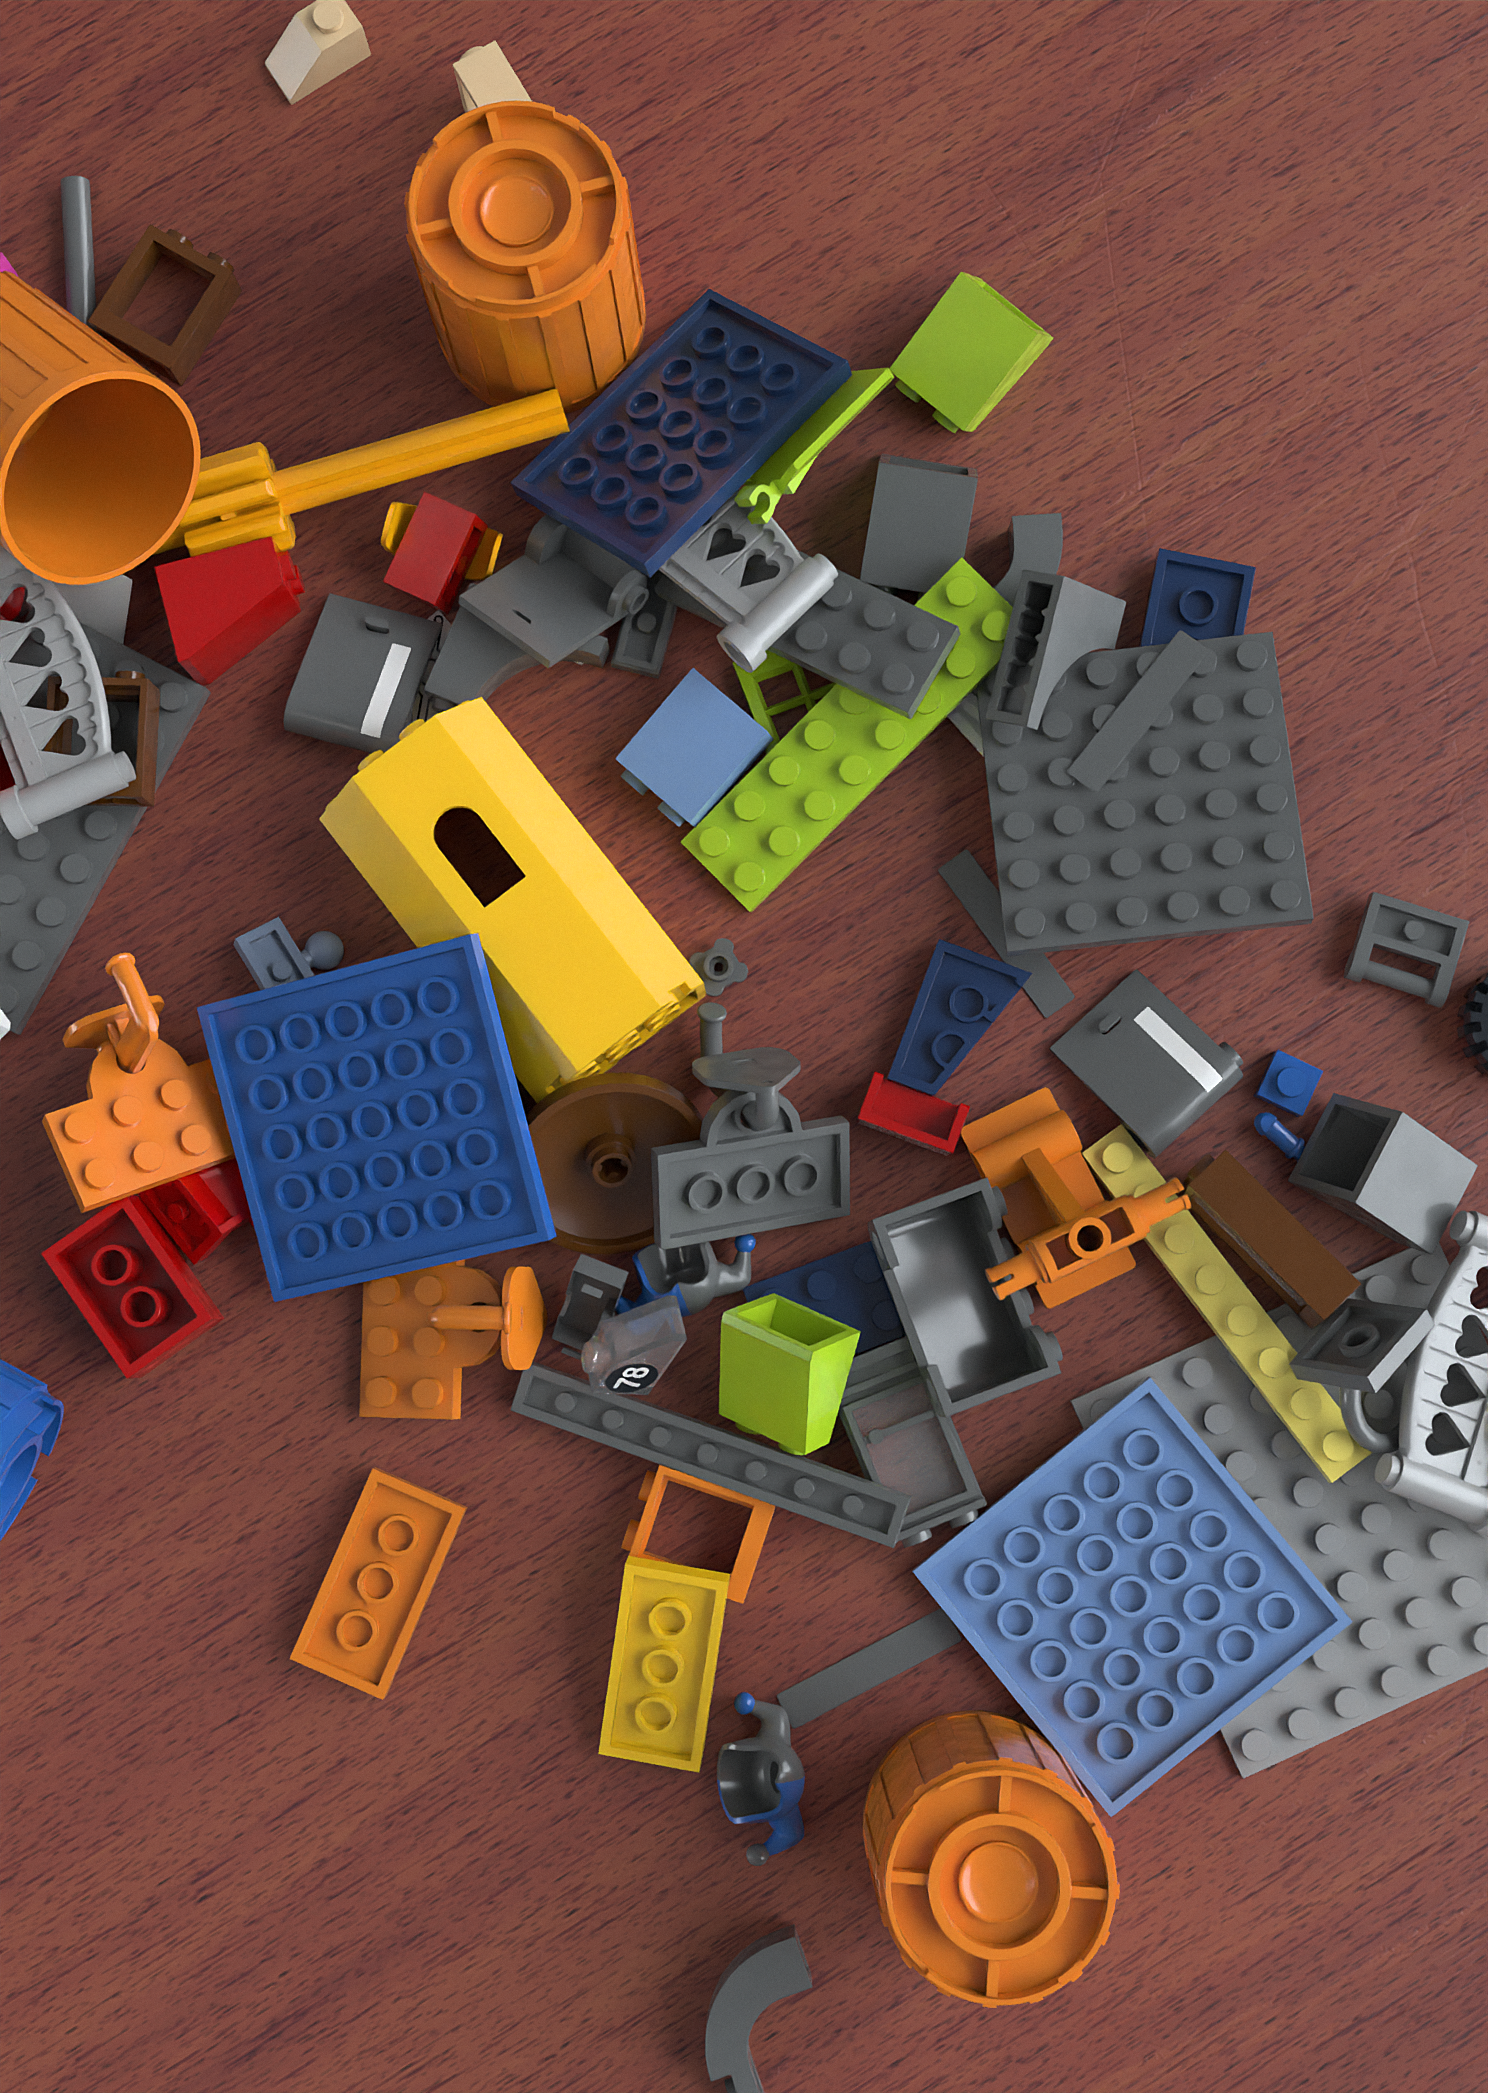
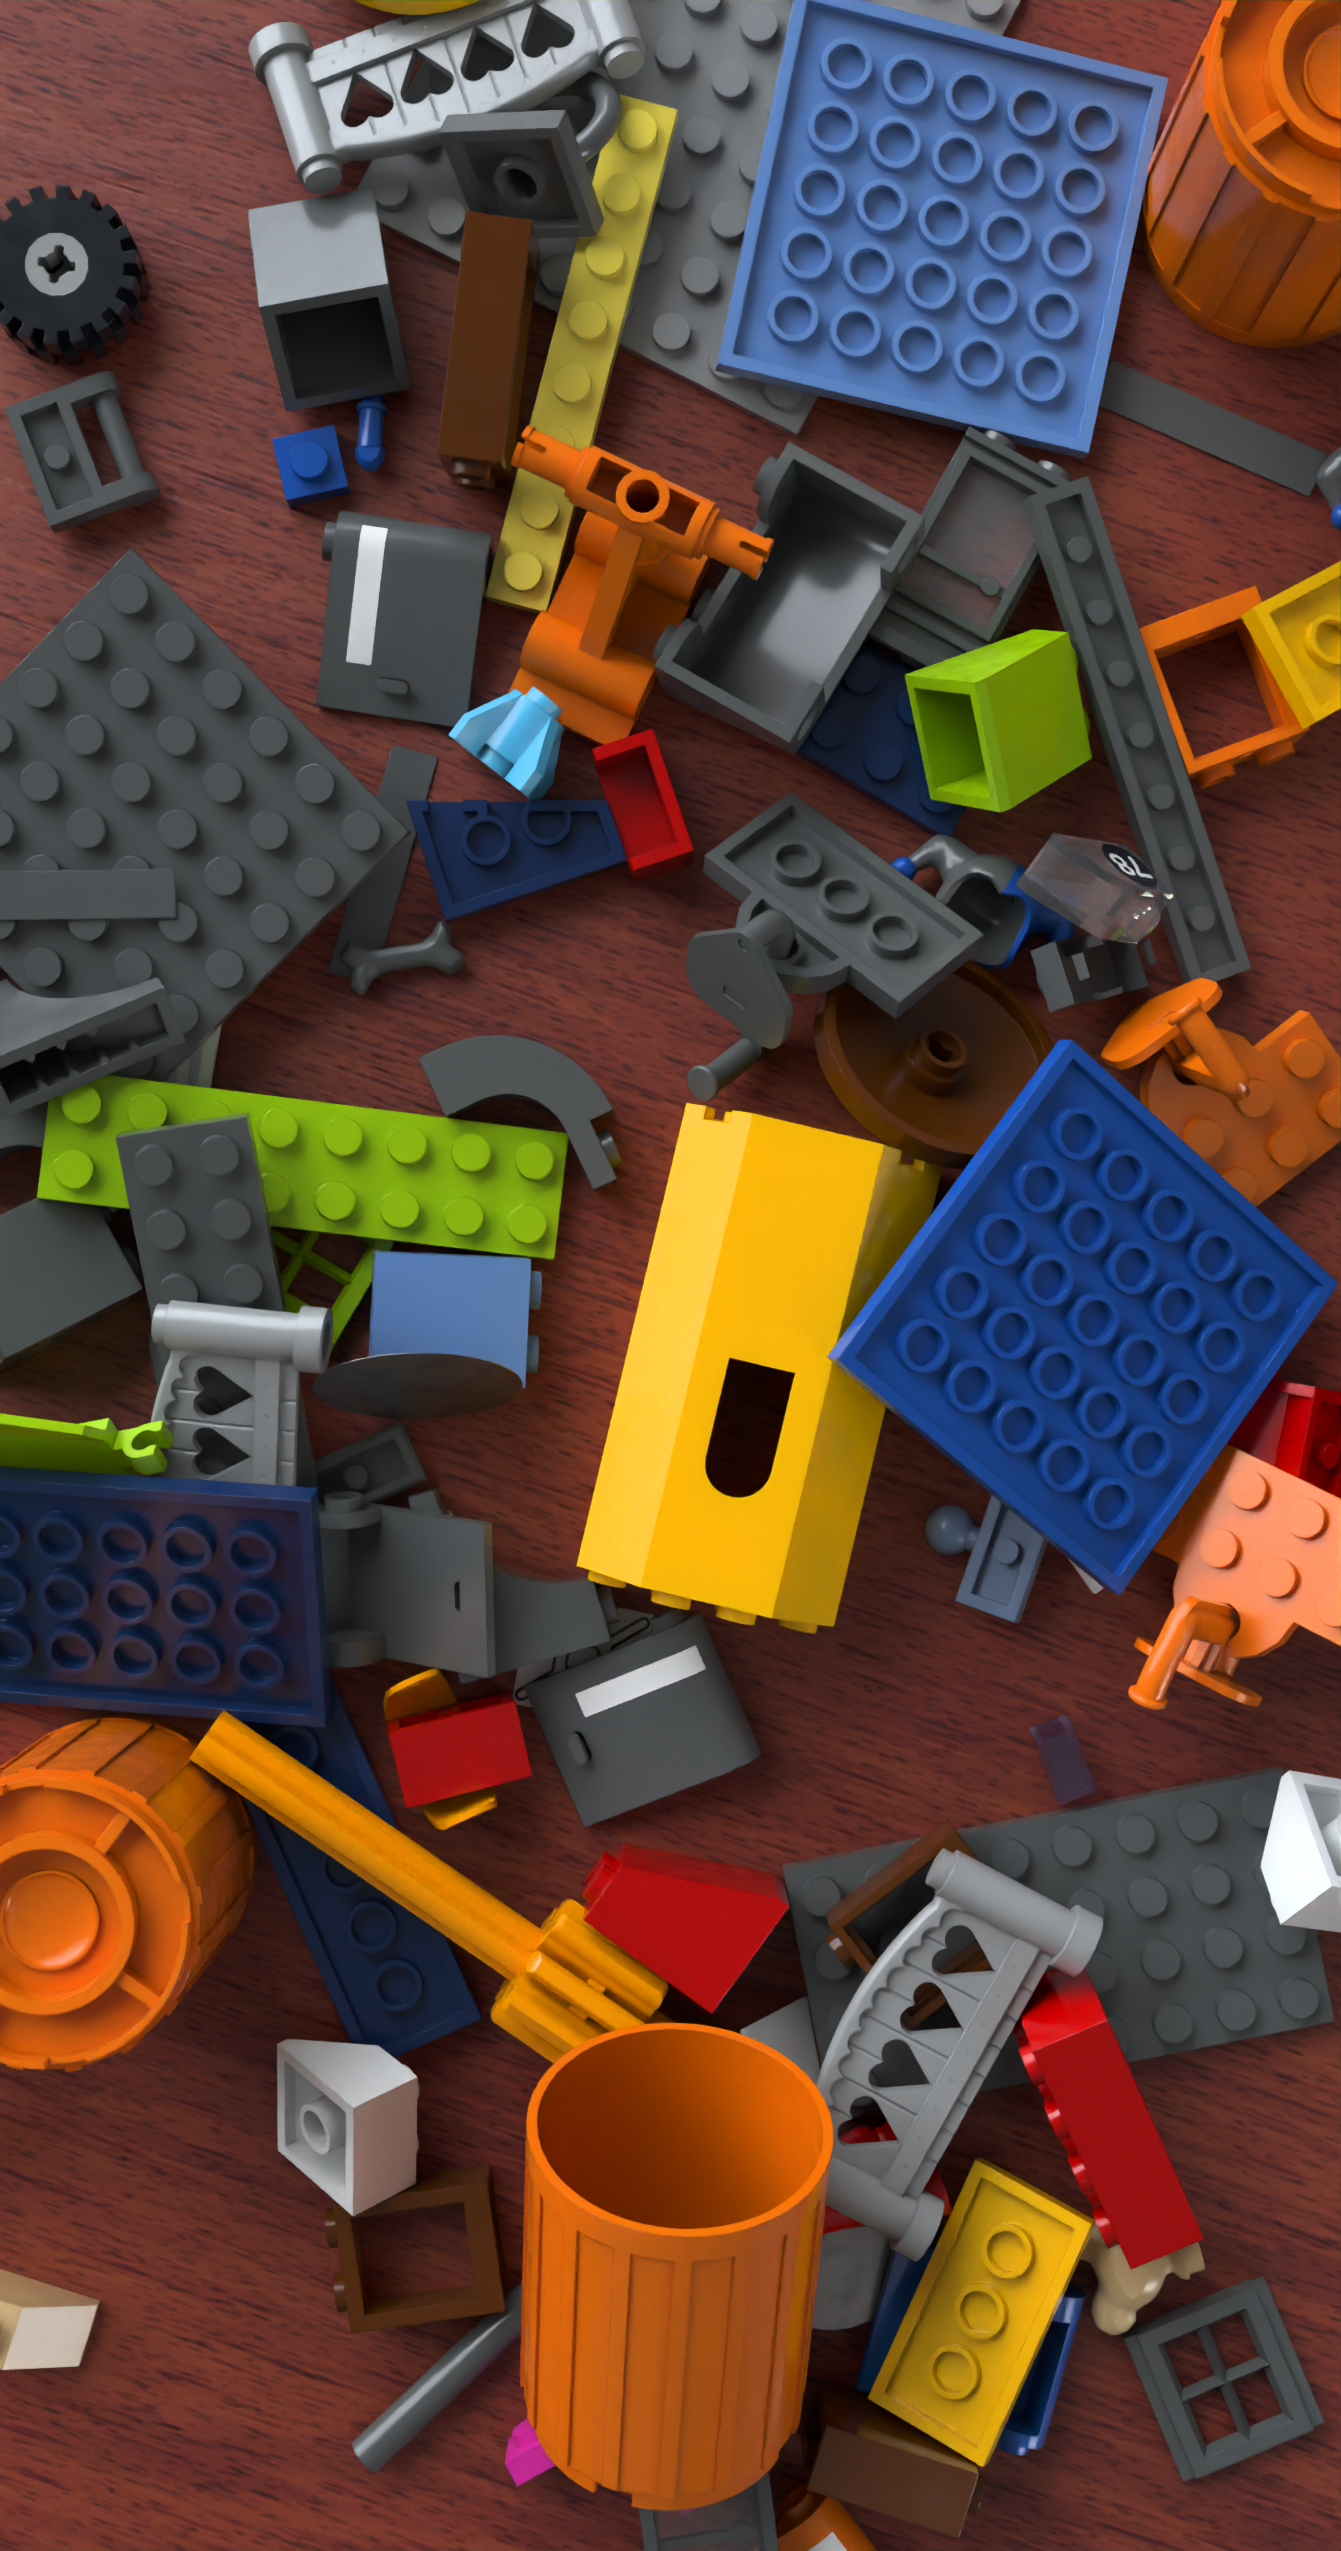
camera: 140 degrees left, 5 degrees up
dark grey plate [689,938,748,997] -> none
none -> dark blue plate [208,1666,483,2058]
none -> white slope [277,2039,420,2216]
none -> flat silver sticker [313,1353,523,1419]
none -> dark grey piece [339,921,464,995]
none -> dark grey arch [419,1035,623,1192]
none -> medium azure brick [449,687,566,800]
none -> clear purple piece [1029,1714,1097,1805]

